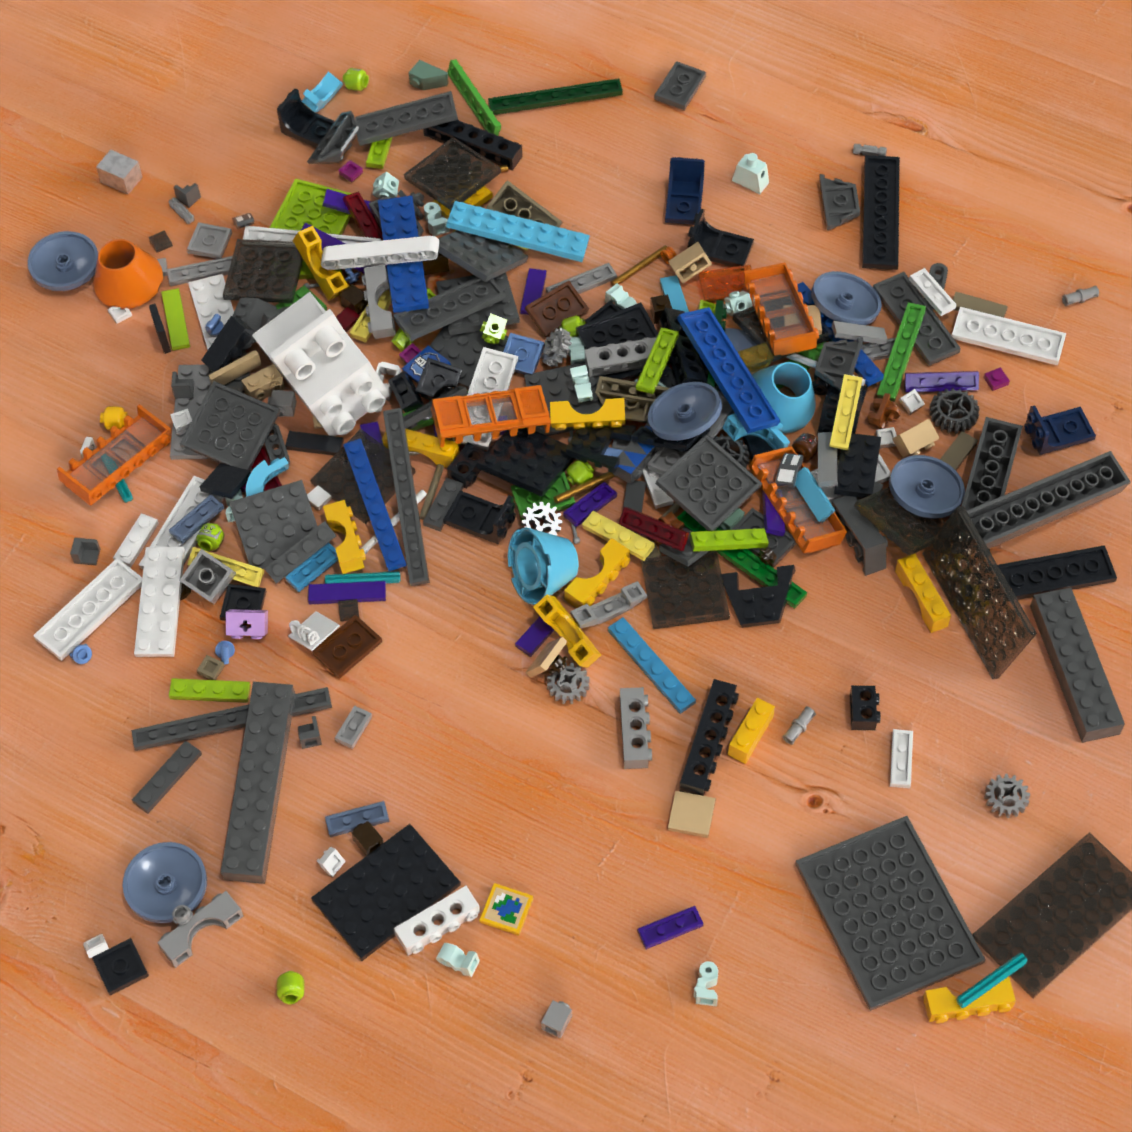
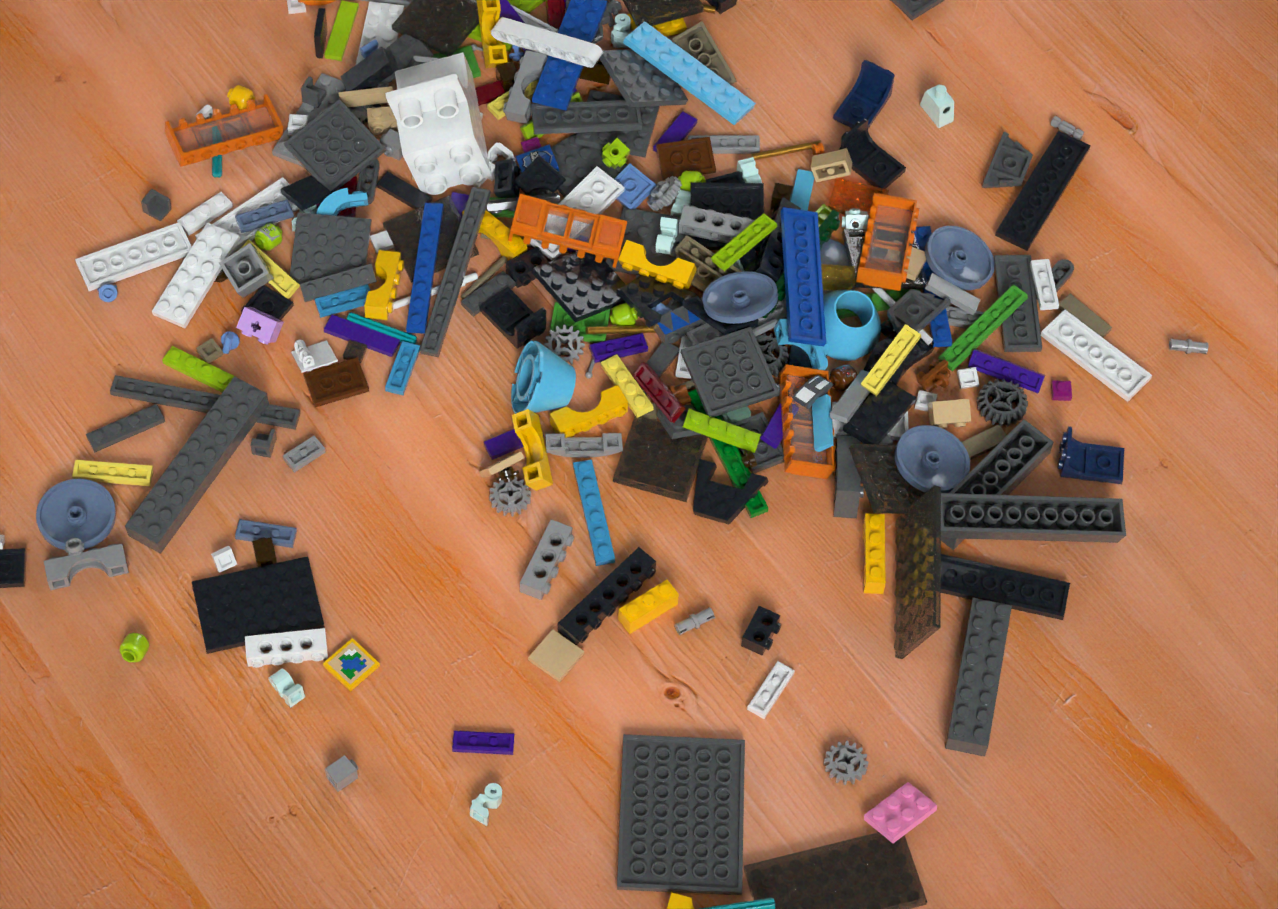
camera: 20 degrees right, 0 degrees up
none -> light yellow plate [72,460,153,486]
none -> dark azure plate [385,341,420,396]
none -> bright pink plate [864,782,937,843]

